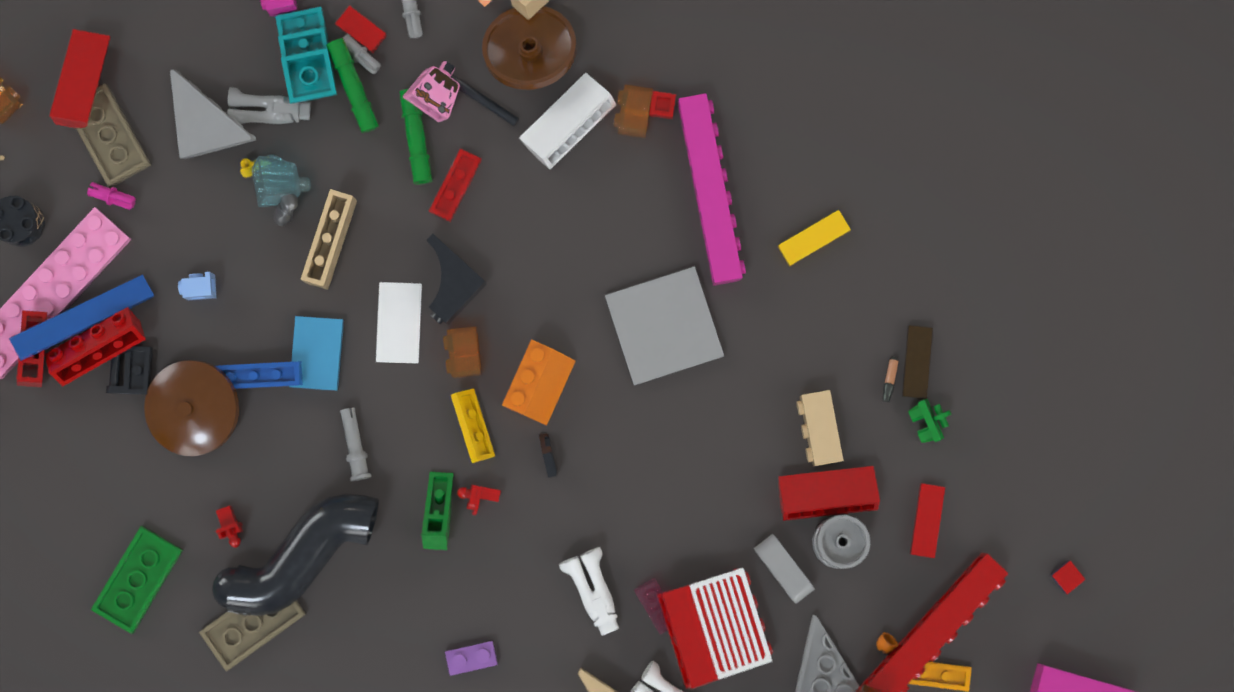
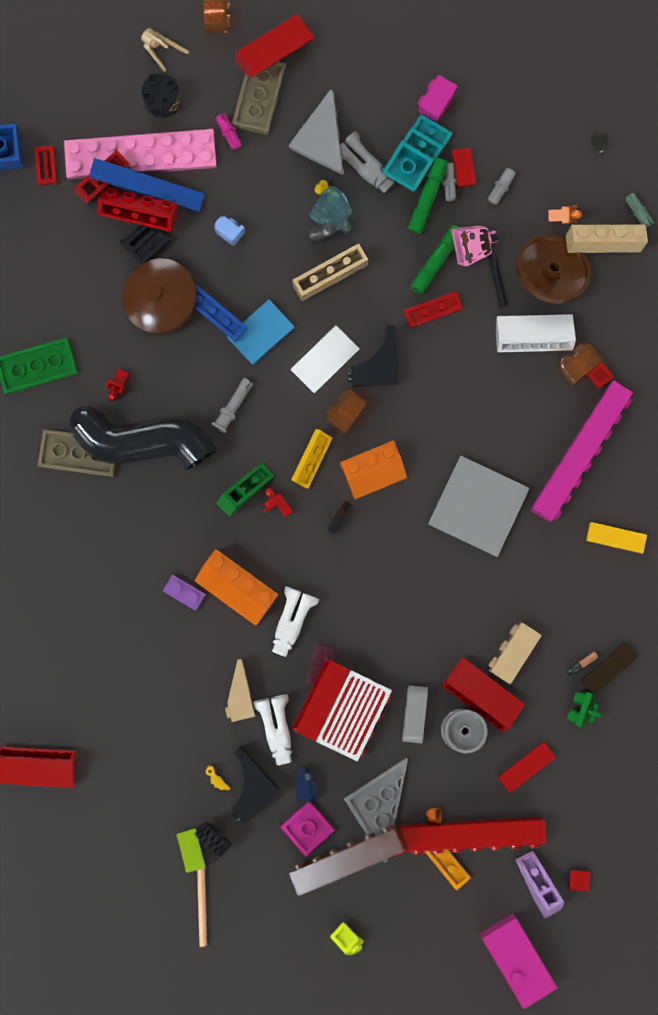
camera: 40 degrees right, 0 degrees up
none -> orange slope [194,549,279,626]
none -> lavender slope [516,851,564,918]

